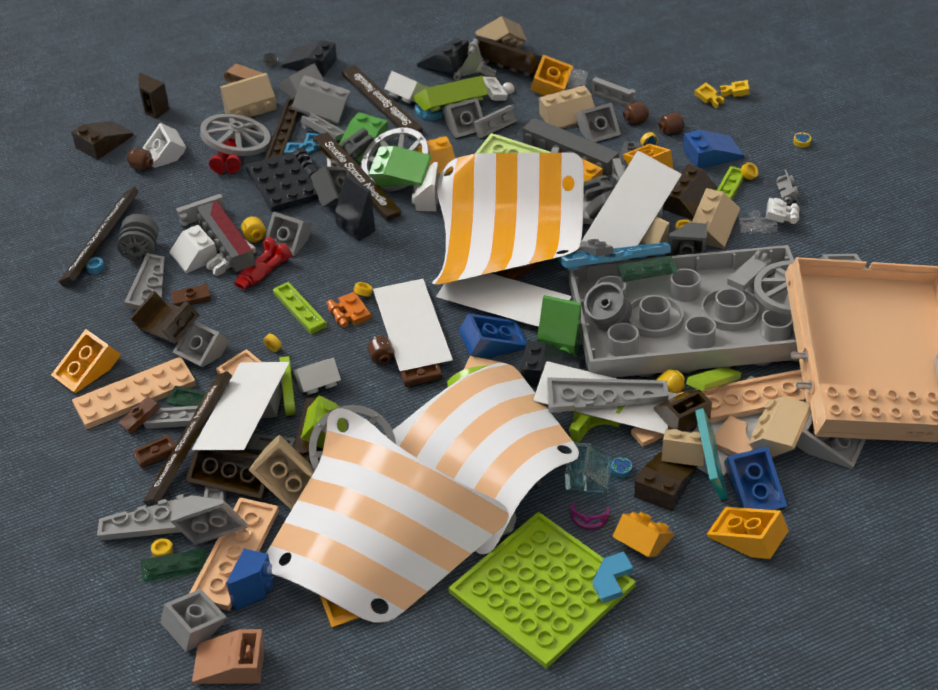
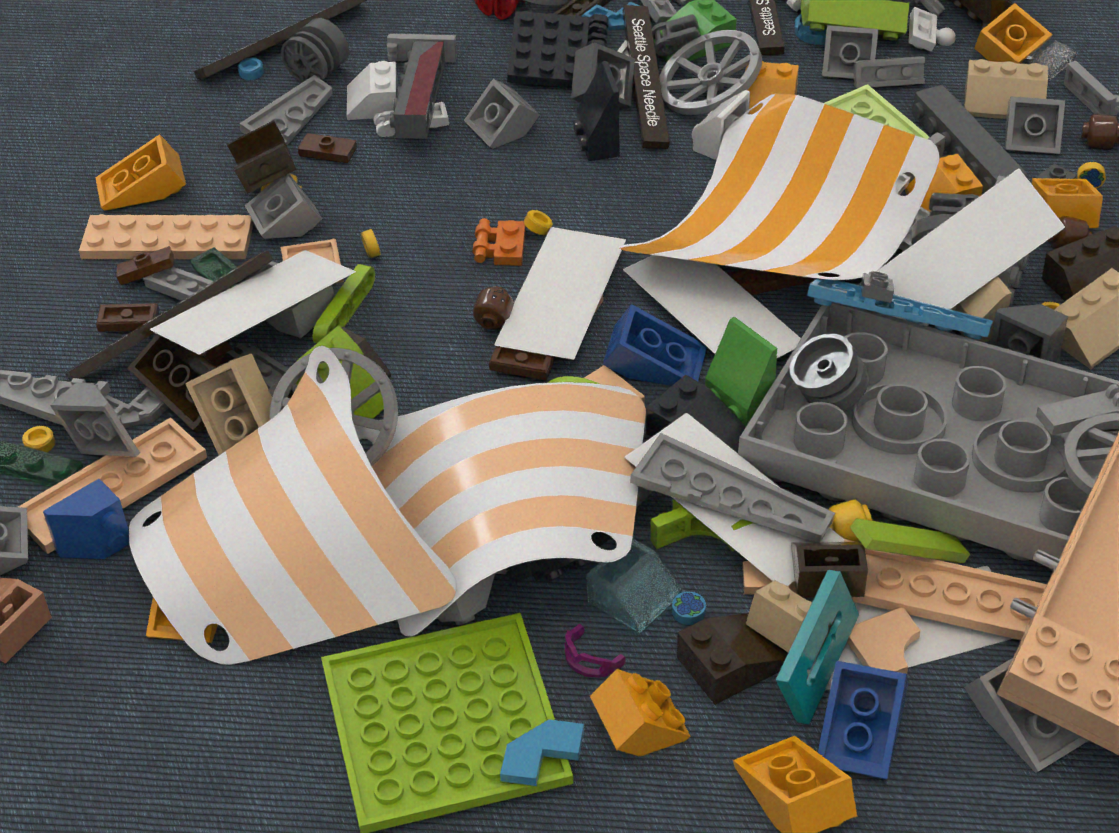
camera: 30 degrees right, 0 degrees up
red piece [234,237,292,290] -> none
yellow head [241,217,266,243] -> none
lime tile [273,282,327,335] -> none
white slope [292,358,341,395] -> none
bright green slope [369,146,432,187] -> none
clear green plate [617,256,677,282] -> none
tan slope [749,396,811,457] -> none

